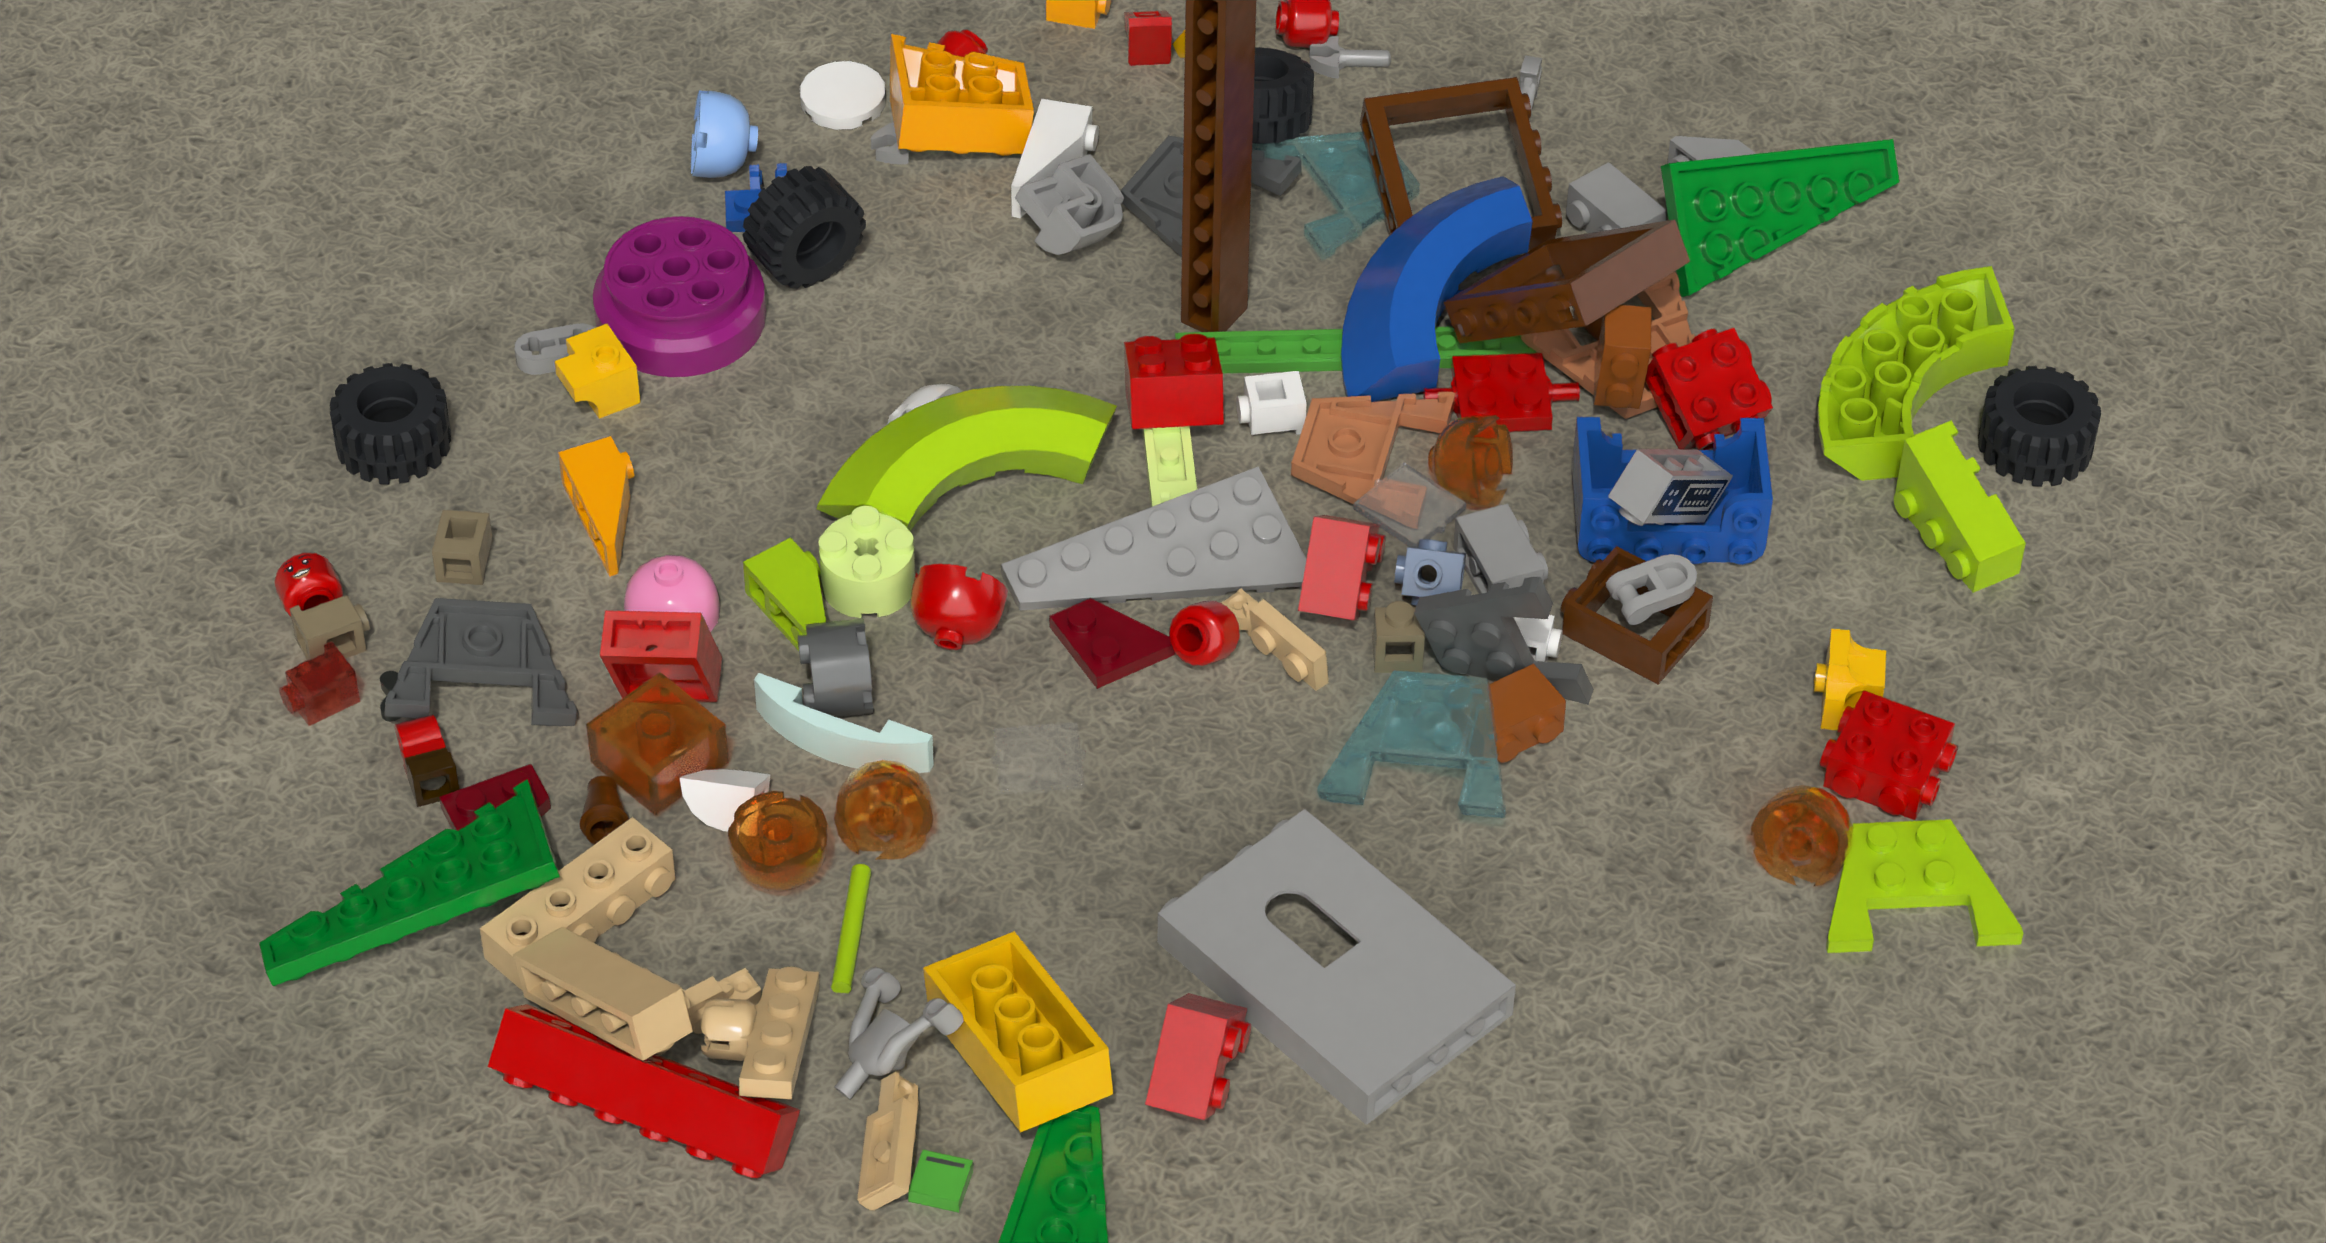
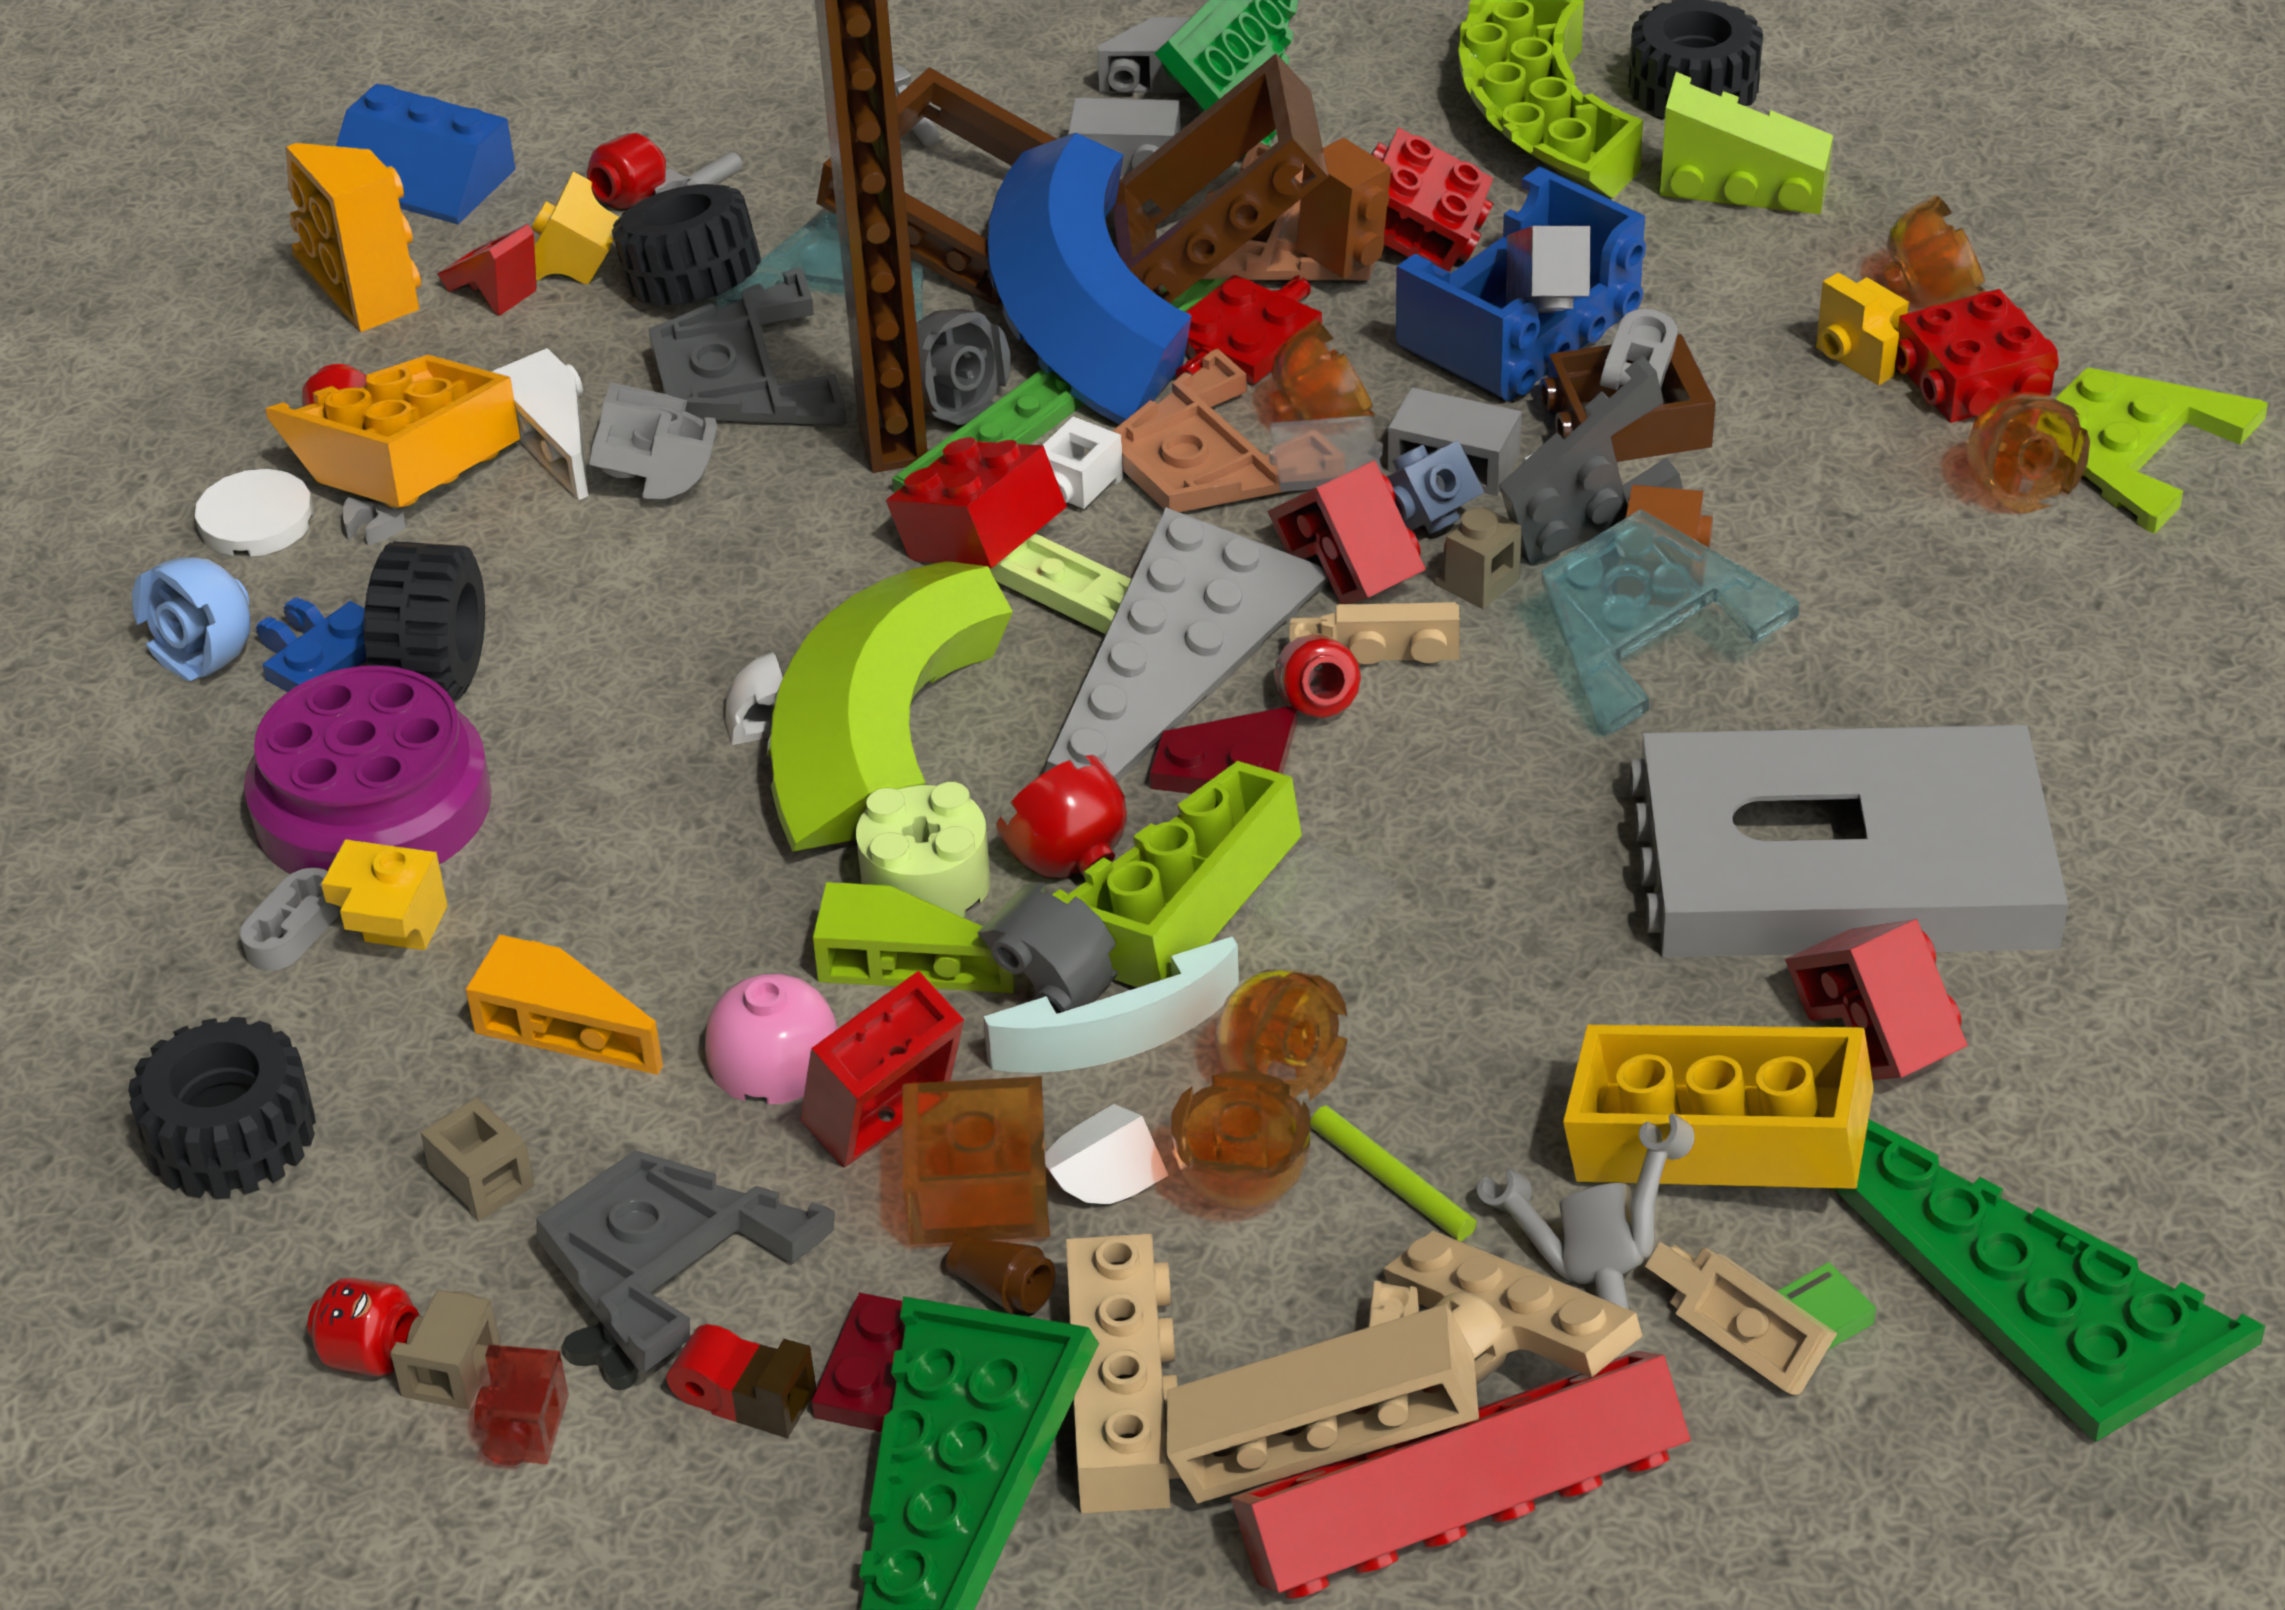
camera: 45 degrees left, 5 degrees down
none -> dark grey cylinder [916,309,1010,425]
none -> lime wedge [1052,761,1302,987]
none -> clear orange cylinder [1882,195,1986,308]

